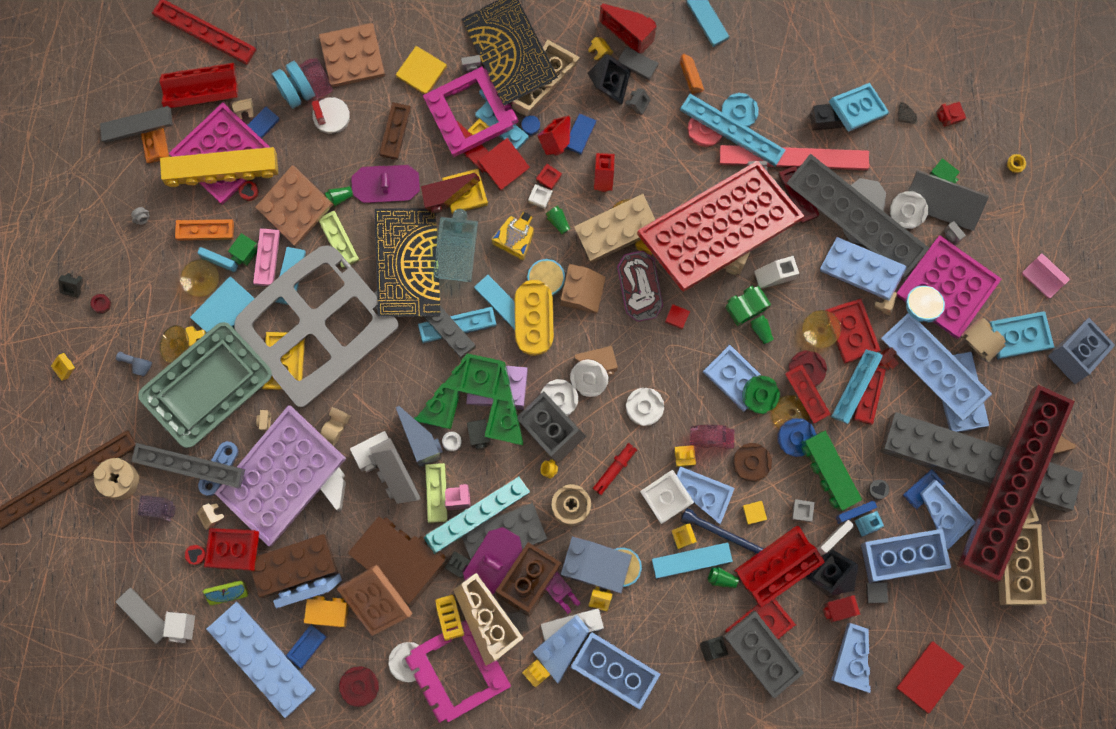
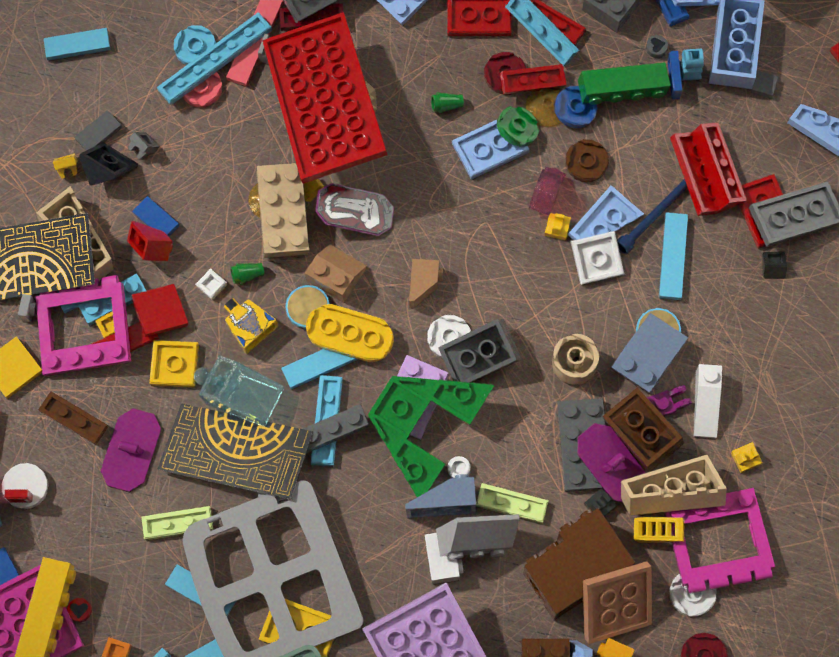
camera: 65 degrees left, 5 degrees down
green brick [228,233,258,266] -> none
bright pink plate [253,229,280,286] -> none
nougat plate [256,166,334,246] -> none
tan leg [321,407,351,446] -> none
white slope [321,468,346,512] -> none
green cone [324,186,353,207] -> none
dark red slope [421,173,480,213] -> none
plate [424,477,530,554] -> none
bright pink panel [445,484,471,510] -> none
pearl dark grey brick [467,419,491,450] -> none
blue tile [522,115,540,135] -> none
light blue wing [533,615,590,683] -> none
red plate [536,164,562,190] -> none
yellow plate [540,459,558,479] -> none
white tile [570,359,608,397] -> none
light blue brick [570,632,660,710] -> none
yellow tile [589,587,612,611] -> none
red pin [592,443,638,496] -> none
red slope [594,153,615,192] -> none
red slope [599,3,657,54] -> none
white tile [626,388,664,426] -> none
red tile [665,304,690,329] -> none
yellow plate [671,524,697,549] -> none
orange slope [680,54,704,95] -> none
green cone [708,567,739,589] -> none
green brick [725,286,771,327] -> none
yellow tile [742,501,767,525] -> none
white slope [754,256,799,289] -> none
light grey plate [792,499,815,522] -> none
clear yellow dish [802,310,841,348] -> none
black slope [806,549,858,598] -> none
white tile [817,520,853,555] -> none
red slope [823,595,860,623] -> none

